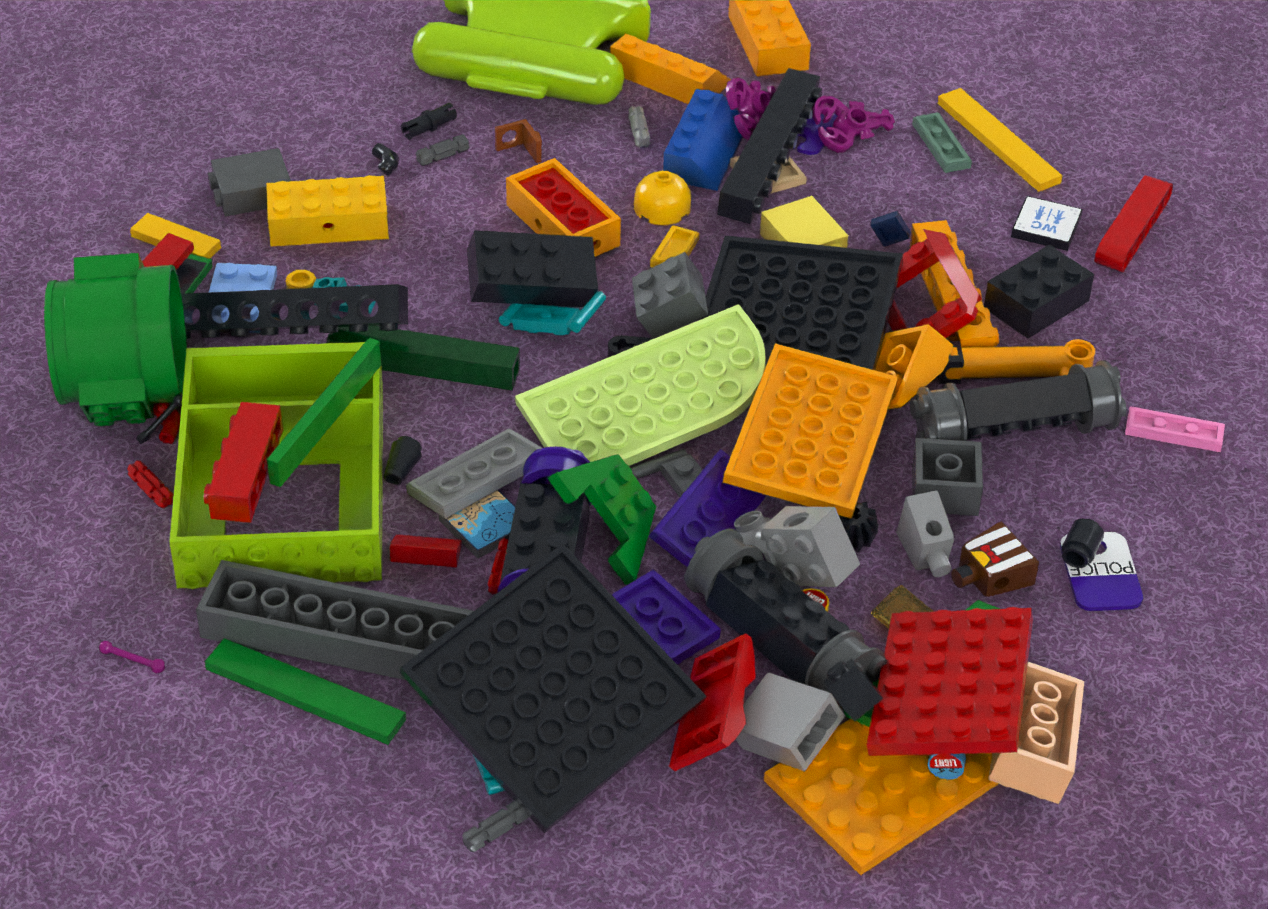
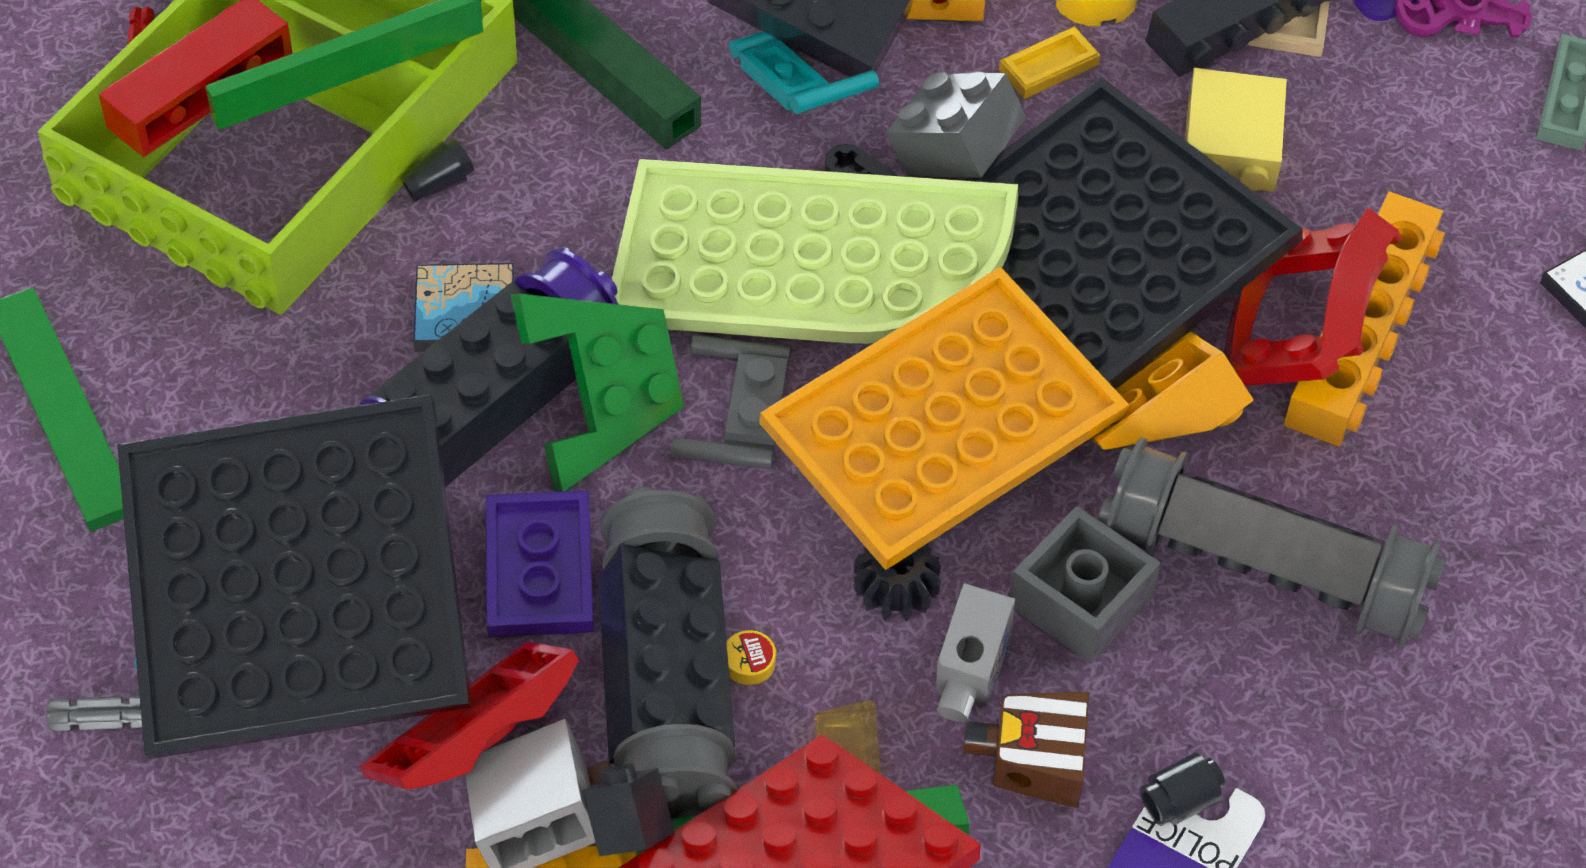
camera: 35 degrees right, 10 degrees up
dark grey brick [196,560,473,680] -> none
red slope [389,534,462,567] -> none
light grey tile [406,428,542,519] -> none
dark purple tile [648,449,767,567] -> none
light grey brick [734,506,860,587] -> none
dark blue tile [870,211,911,247] -> none
light orange piece [938,339,1095,384] -> none
black brick [984,244,1094,339] -> none
bright pink tile [1125,407,1225,452] -> none

